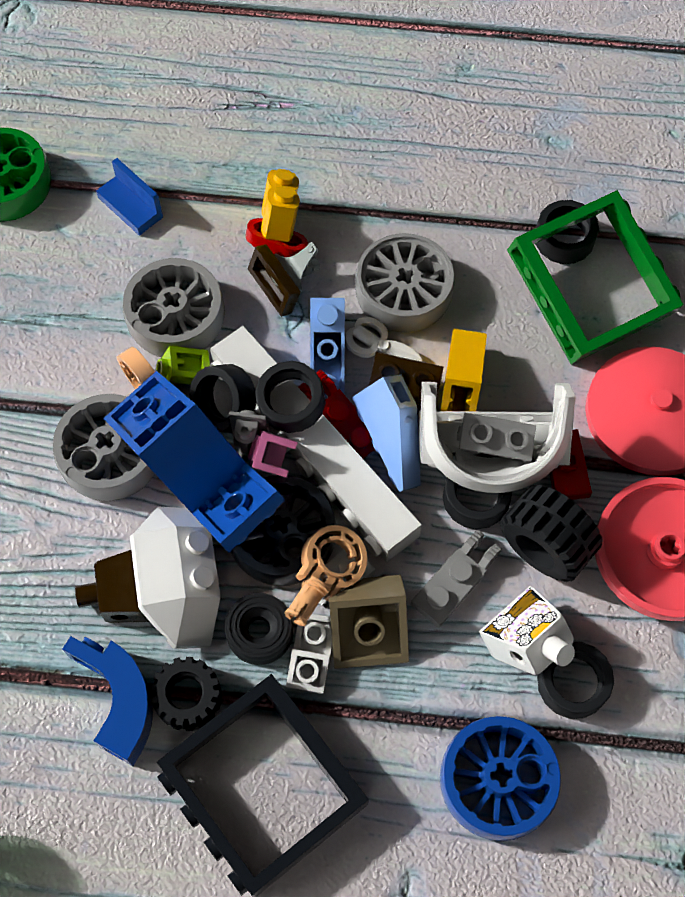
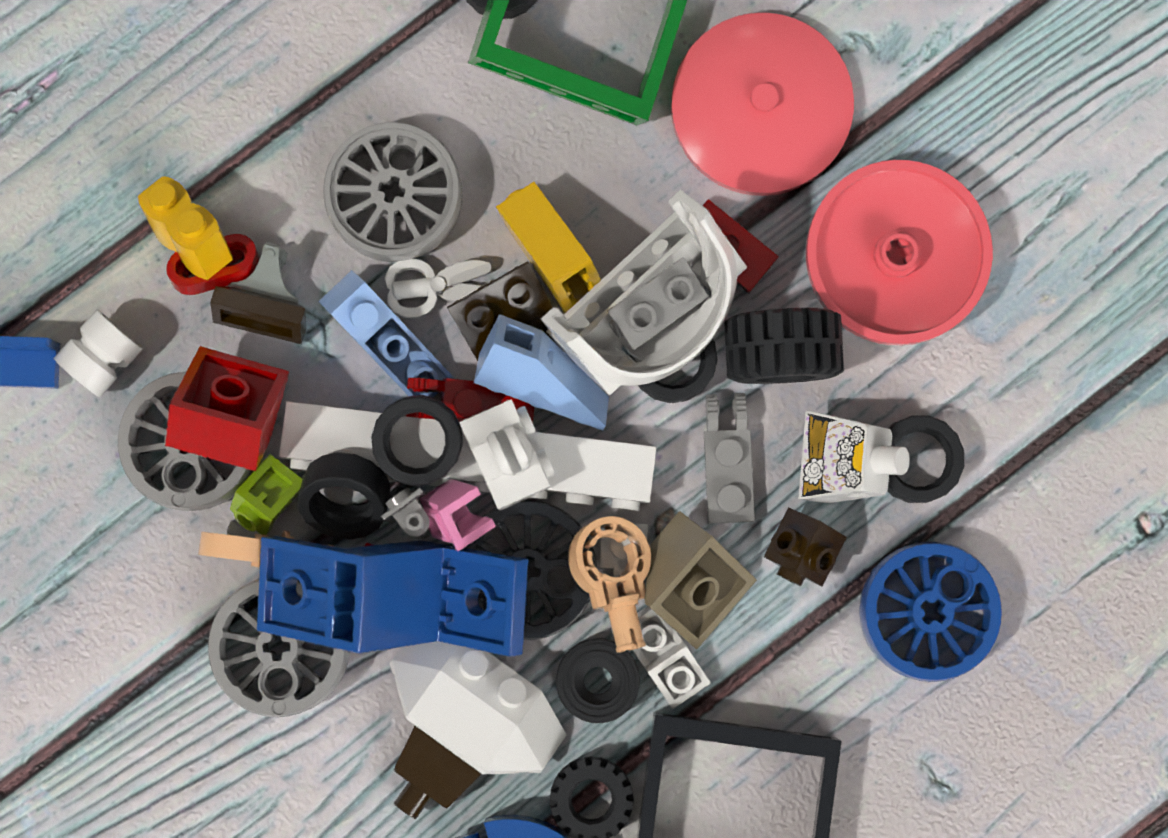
camera: 45 degrees left, 20 degrees up
none -> white wheel [54,309,143,397]
none -> red slope [165,346,289,471]
none -> white brick [459,400,555,511]
none -> dark brown brick [764,507,847,587]

